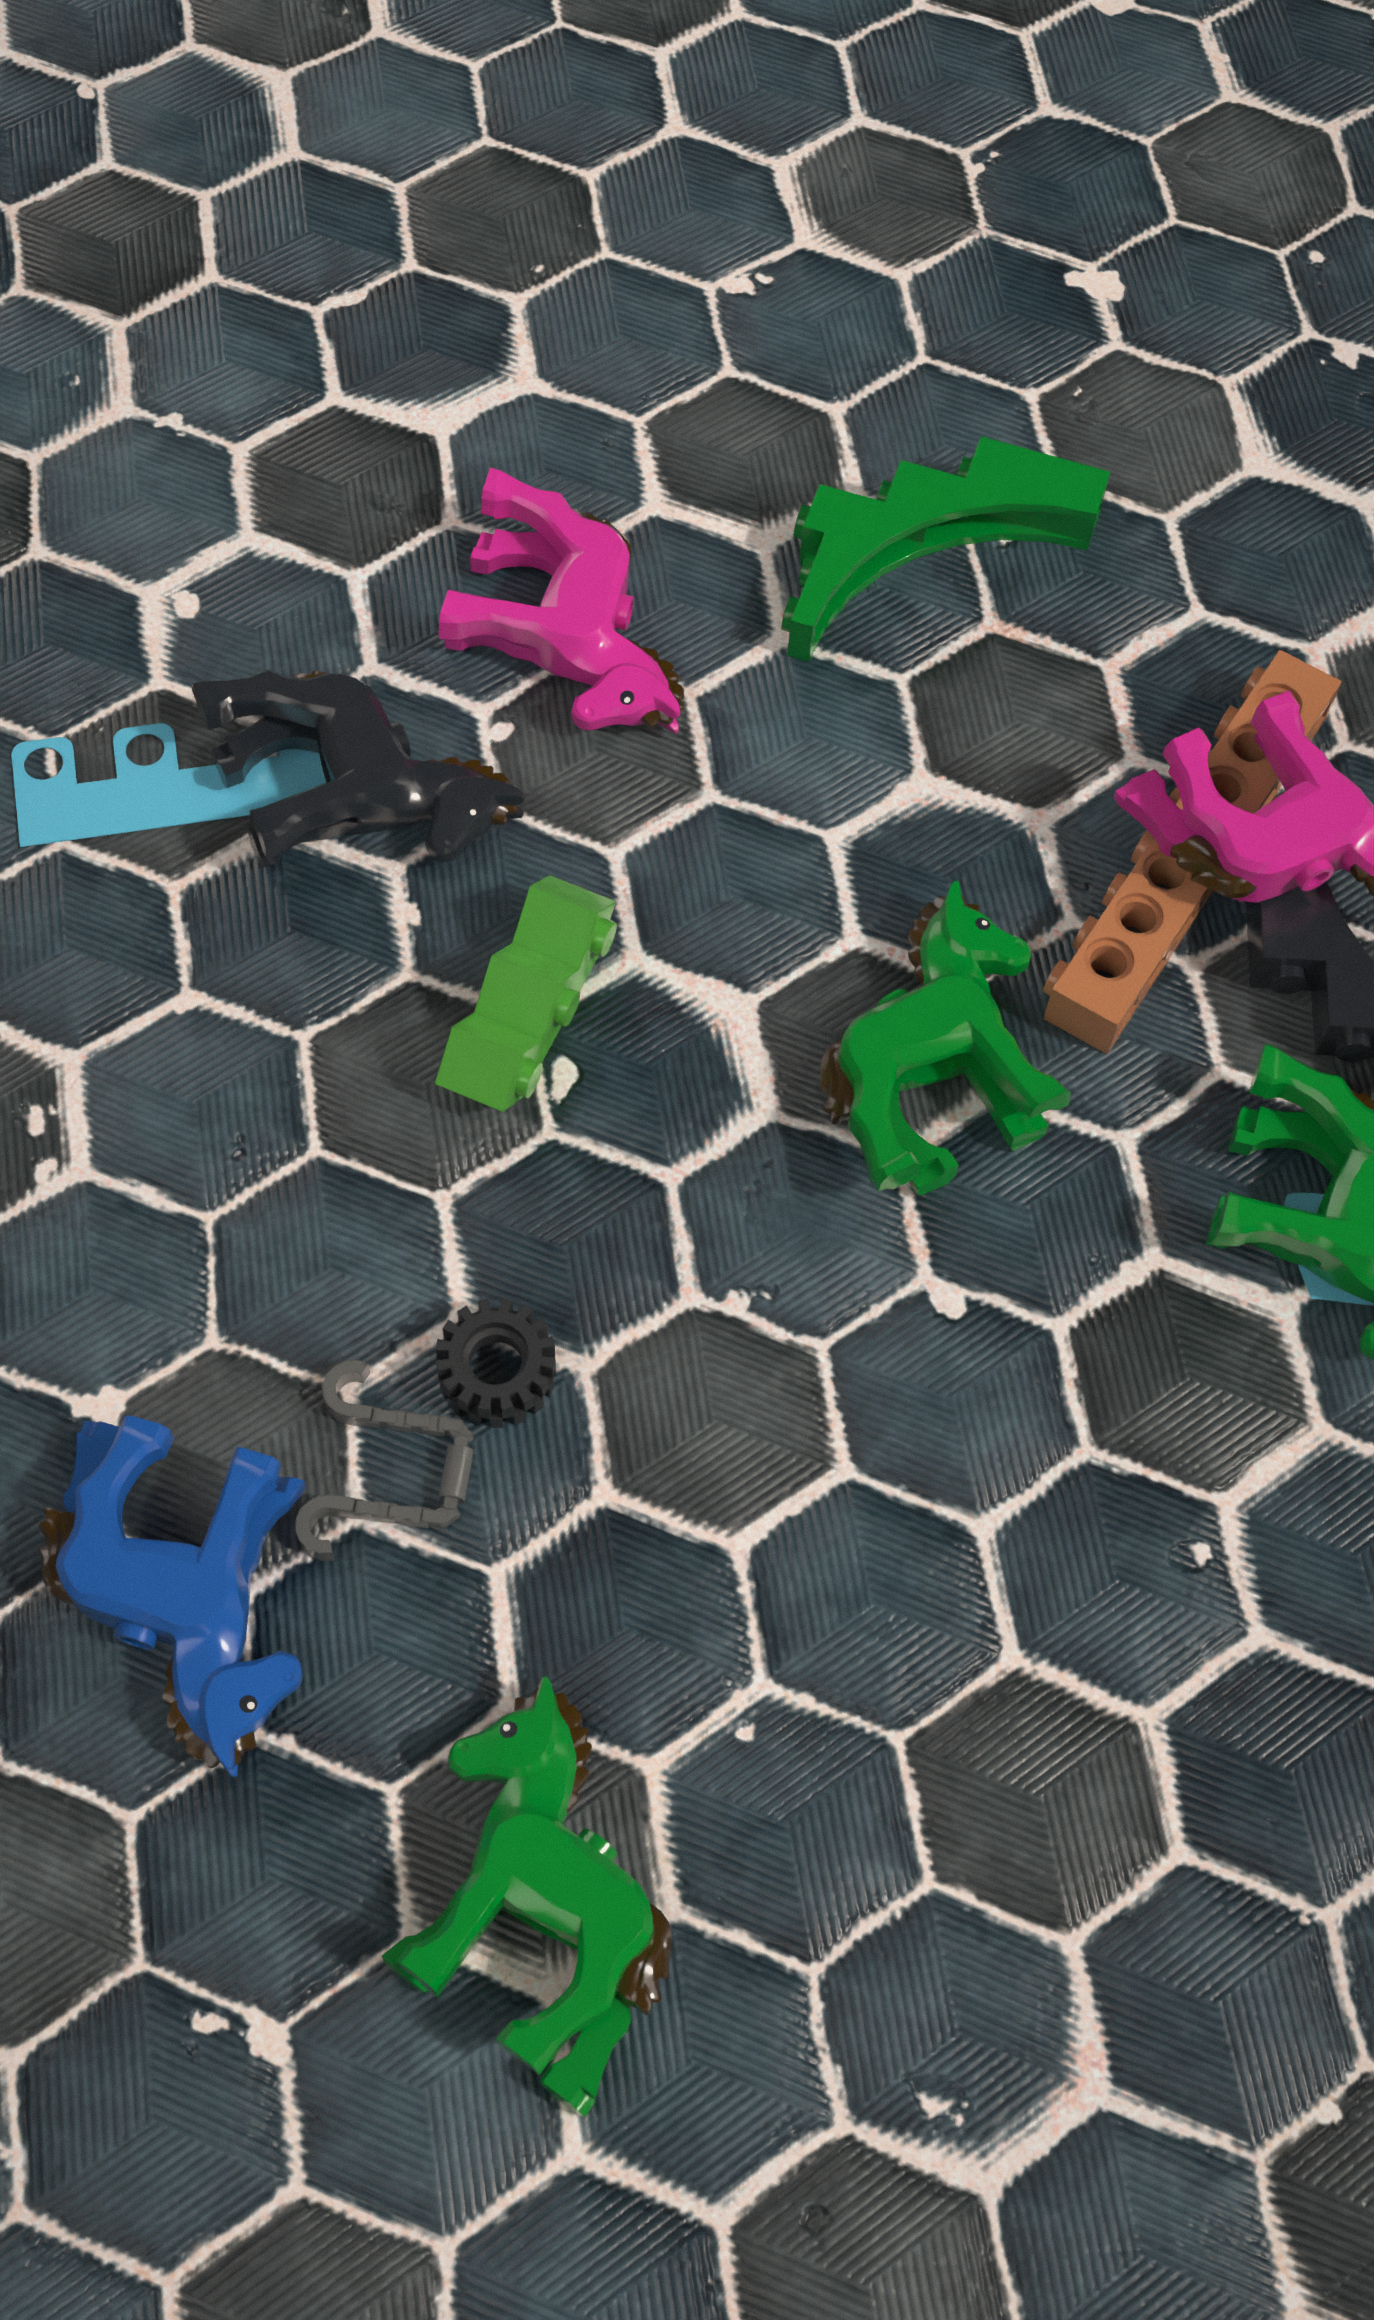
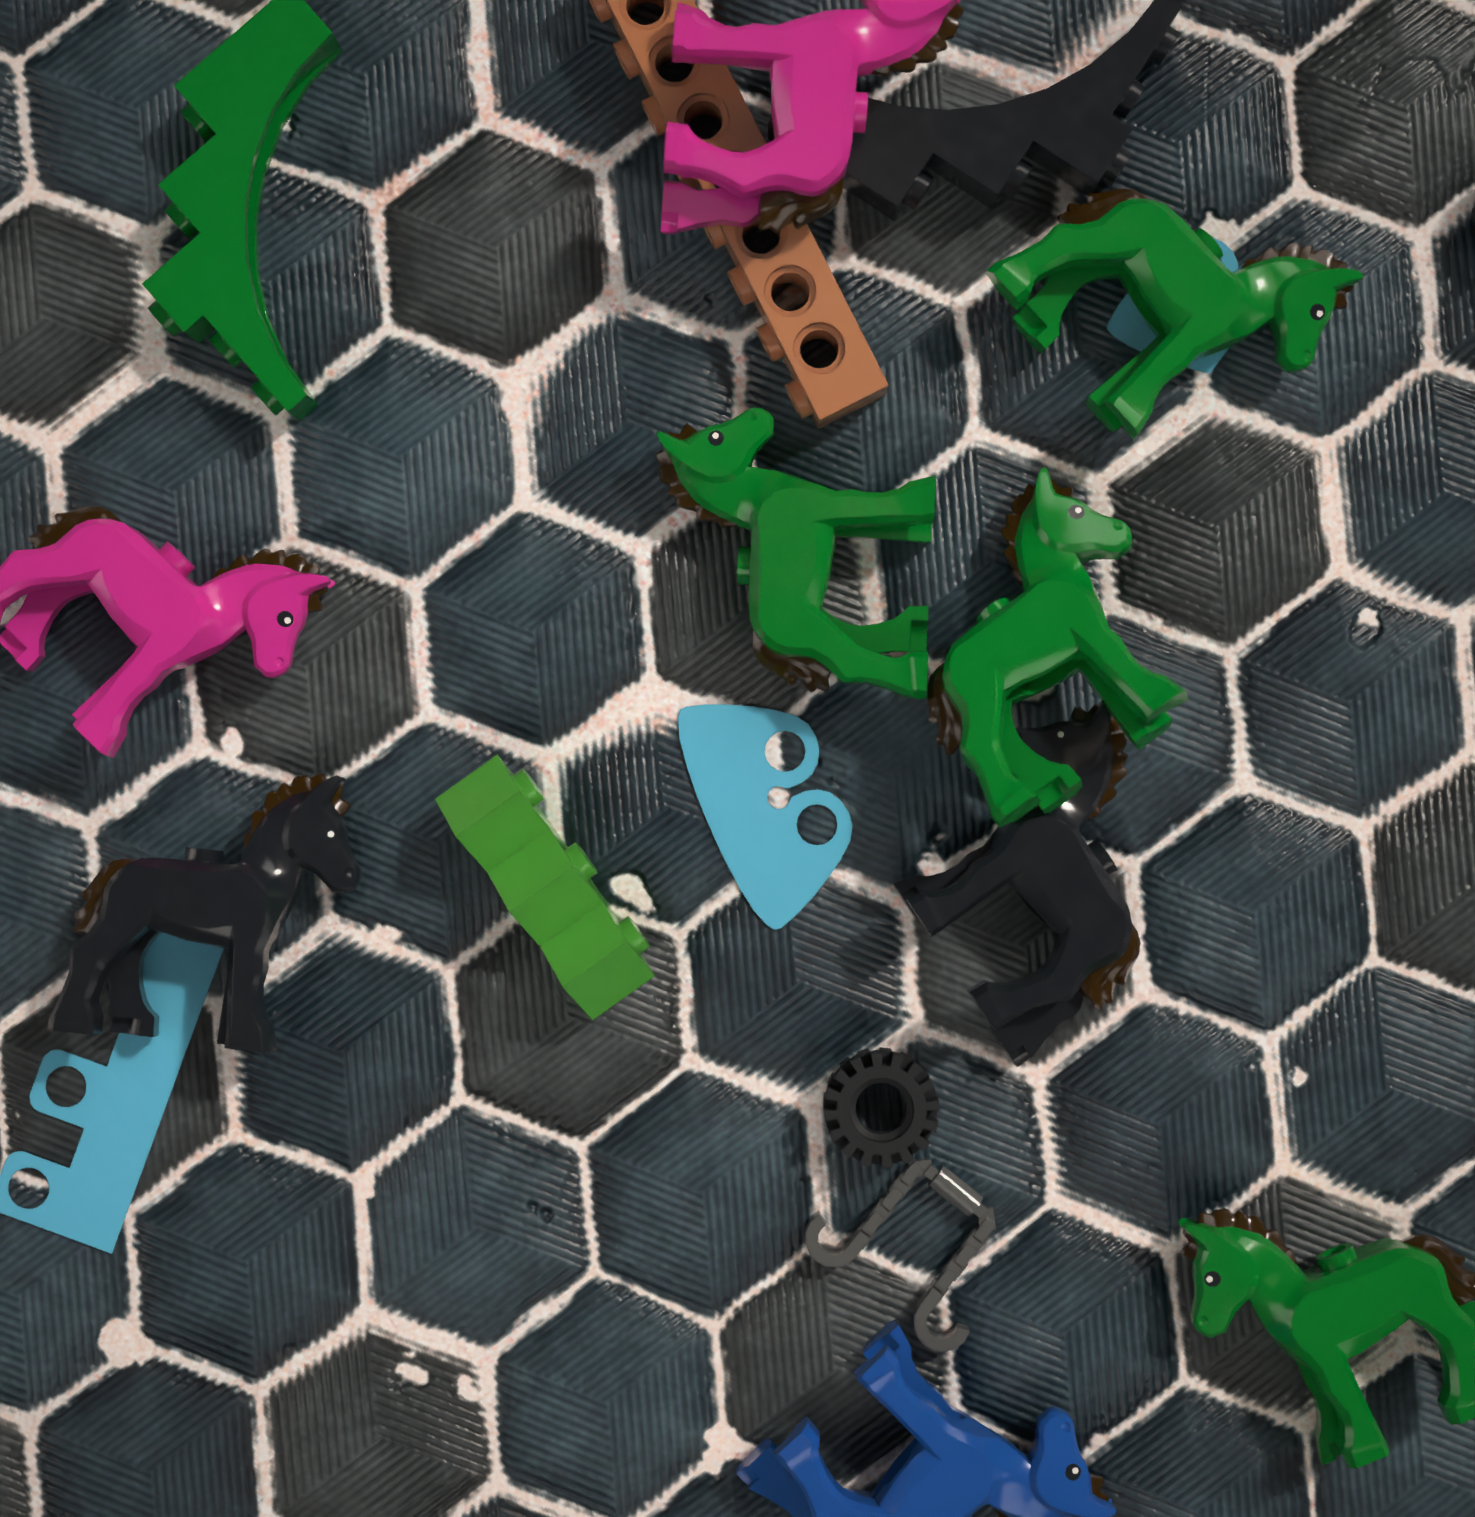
camera: 55 degrees left, 25 degrees up
none -> medium azure piece [678,704,853,930]
none -> black animal [892,701,1141,1067]
none -> green animal [927,467,1188,828]

